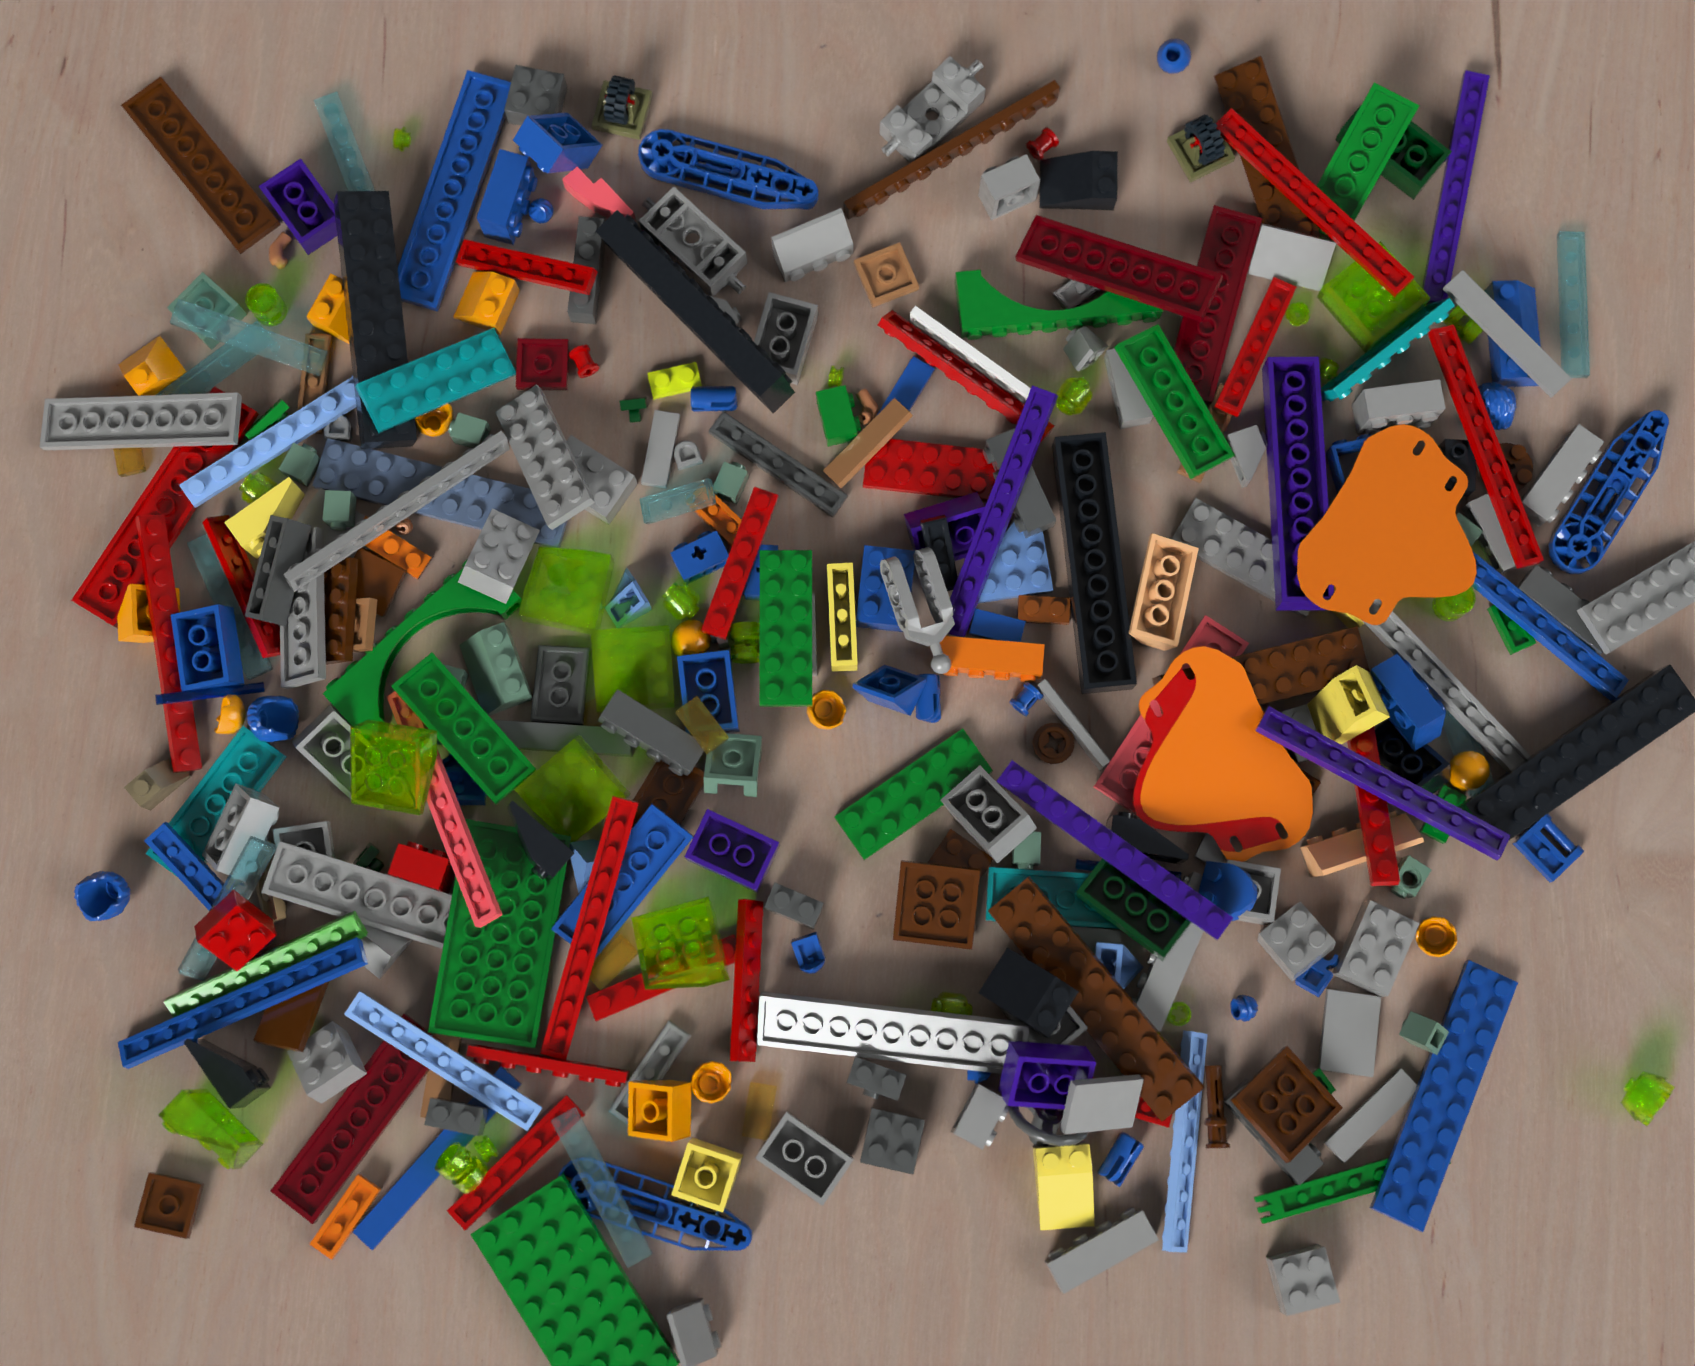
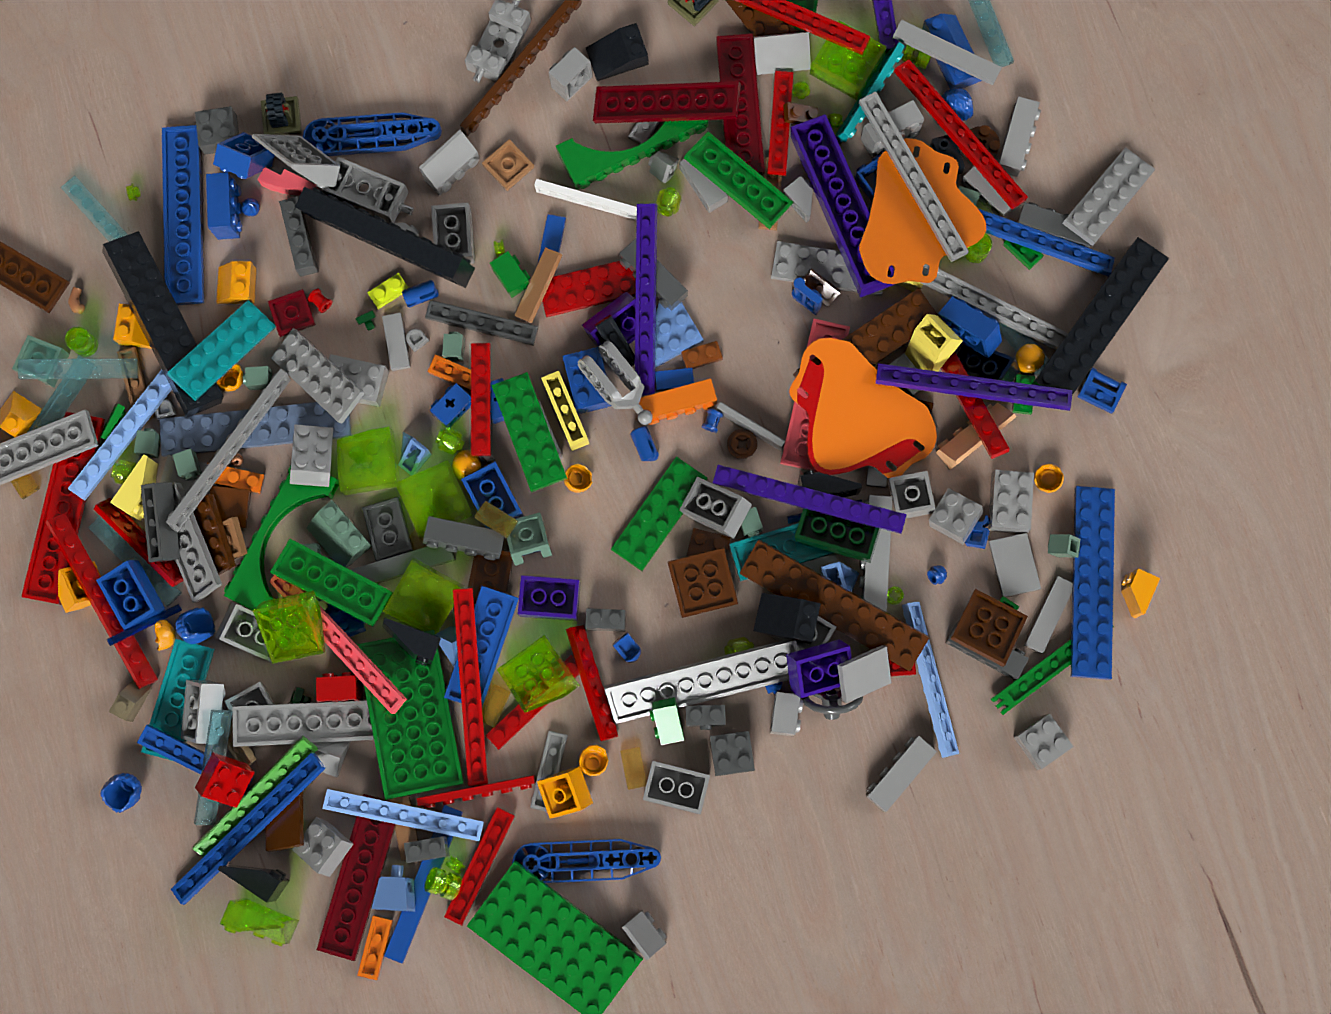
camera: 15 degrees left, 0 degrees up
reddish brown plate [134,1172,204,1239] -> none
dark purple brick [259,158,337,255] -> none
red plate [456,239,598,295] -> none
clear light blue tile [551,1107,653,1268] -> none
clear light blue tile [640,478,716,524] -> none
light yellow slope [671,1137,744,1212] -> none
clear neon green wheel [730,621,760,664] -> none
blue slope [853,665,926,716] -> none
nougat arm [856,388,879,426] -> none
red plate [878,310,1054,442] -> none
red bush [1026,127,1059,161] -> none
light yellow slope [1033,1143,1095,1230] -> none
black brick [1052,432,1137,694] -> none
blue arm [1097,1132,1144,1187] -> none
light nougat slope [1129,533,1199,651] -> none
blue slope [1198,861,1257,921] -> none
reddish brown pin [1204,1065,1230,1148] -> none
sand green brick [1390,855,1432,899] -> none
blue beam [1548,410,1669,574] -> none
clear neon green cone [1621,1071,1675,1126] -> none
none -> light grey slope [252,134,340,189]
none -> medium blue torso [372,865,415,912]
none -> brick [649,697,684,745]
none -> reddish brown plate [783,102,819,124]
none -> blue plate [792,278,823,315]
none -> reddish brown plate [802,268,841,307]
none -> light grey plate [859,92,969,262]
none -> light orange slope [1121,568,1160,618]

